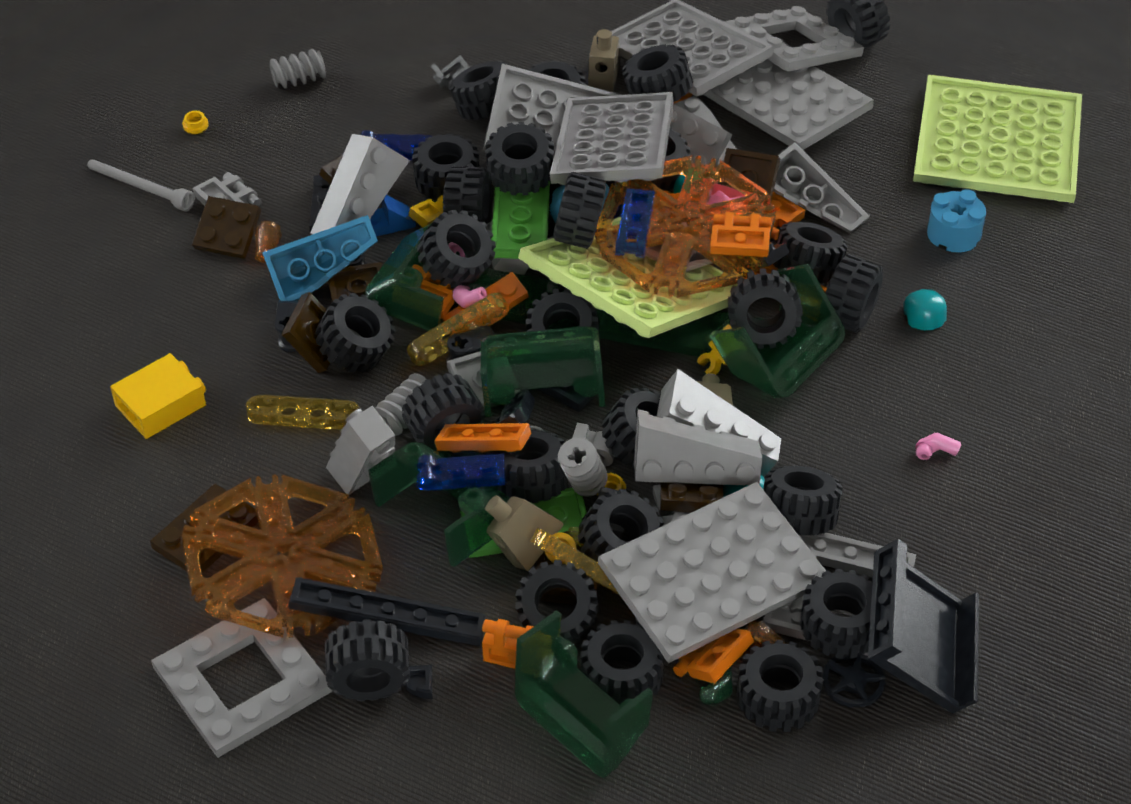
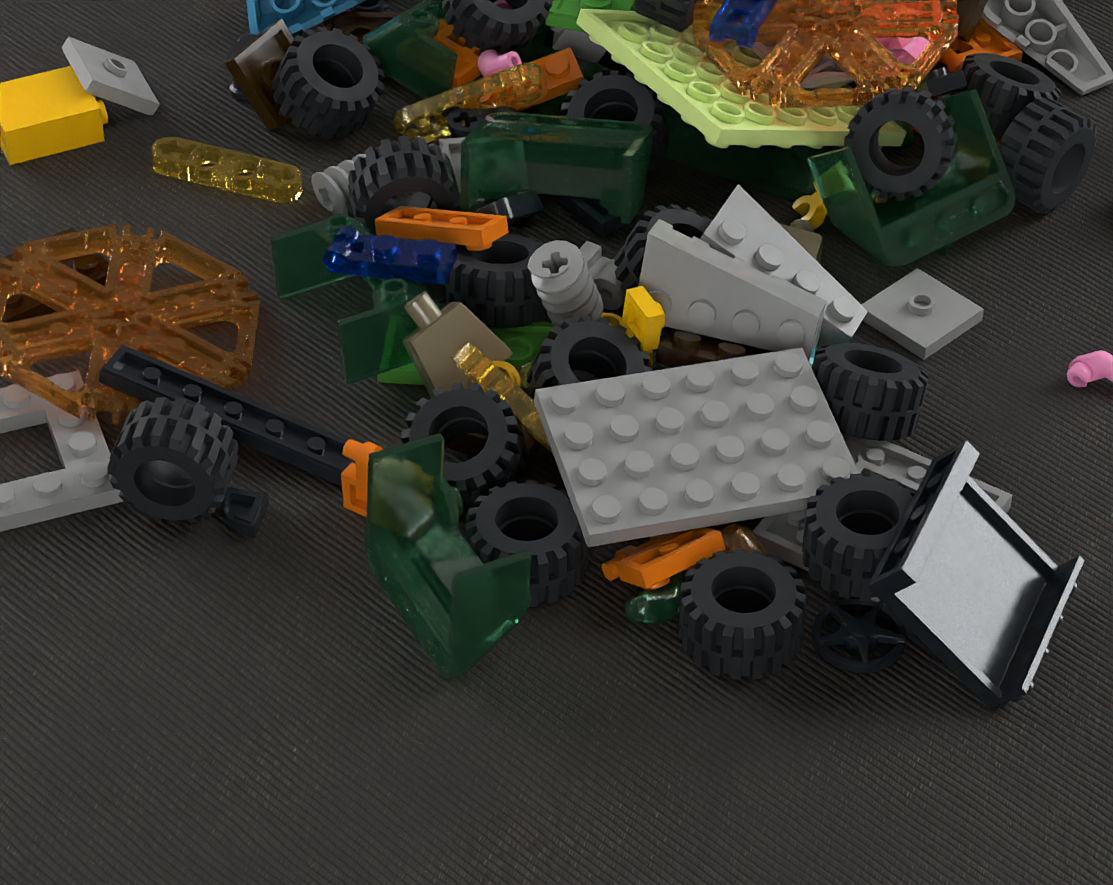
camera: 15 degrees right, 5 degrees down
light grey wedge [326,406,395,495] -> none
orange plate [710,212,771,257] -> none
none -> light grey plate [61,37,160,115]
none -> yellow plate [621,286,665,368]
none -> light grey plate [861,268,984,360]

